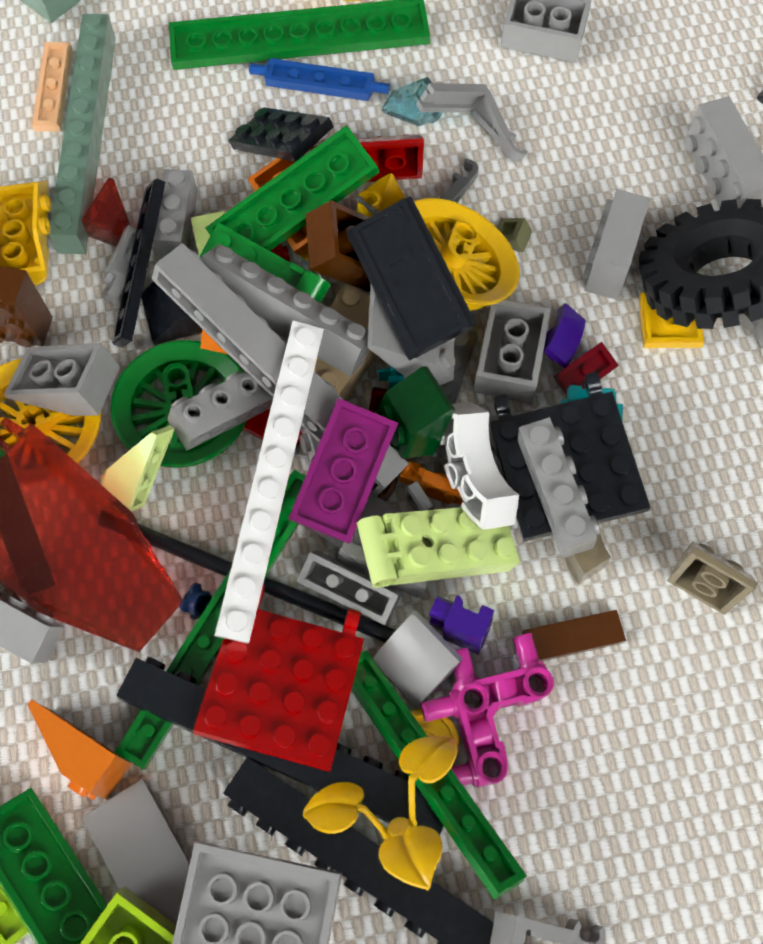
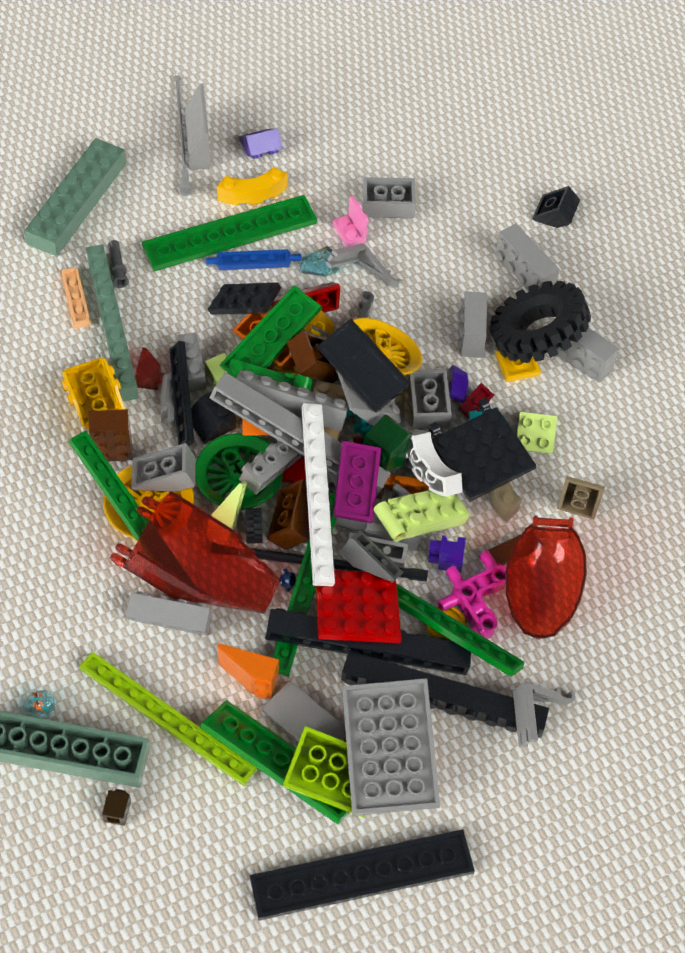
camera: 20 degrees left, 10 degrees down
yellow plant [303,736,458,890] -> none
light grey slope [373,611,463,708] -> none
olive slope [497,218,532,252] -> none
light grey brick [518,417,600,558] -> none
none -> dark grey pin [108,240,129,288]
none -> black tyre [245,508,263,544]
none -> reddish brown brick [267,479,310,550]
none -> bright pink bracket [333,196,369,247]
none -> dark grey slope [339,530,403,582]
none -> clear red windscreen [505,515,587,641]
none -> yellowish green bracket [517,412,557,453]

